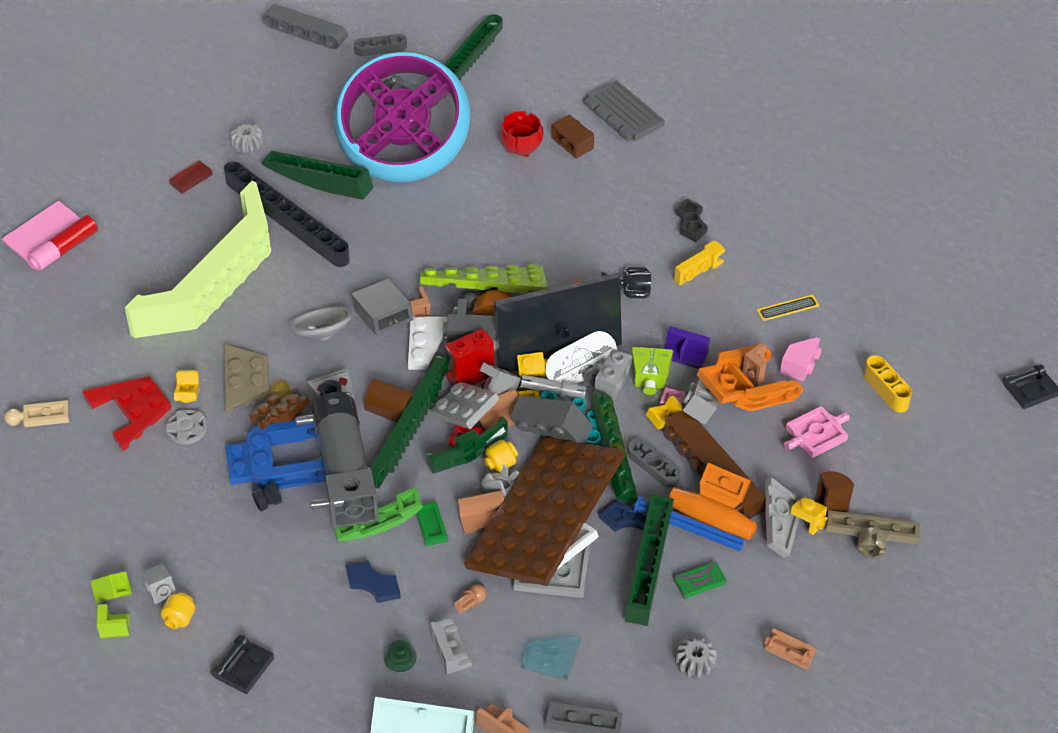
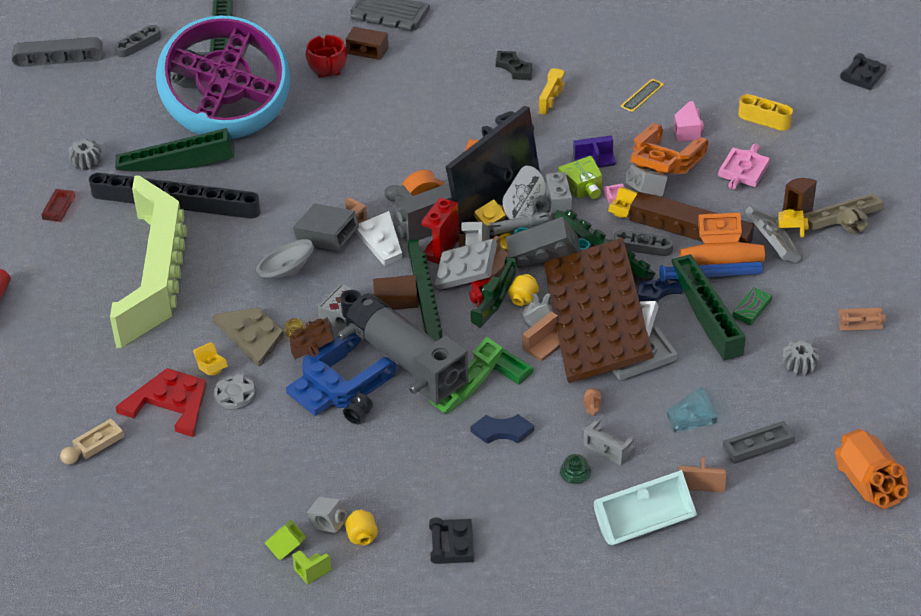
camera: 30 degrees left, 5 degrees down
lime wing [420,264,548,294] -> none
nougat panel [743,342,767,388] -> none

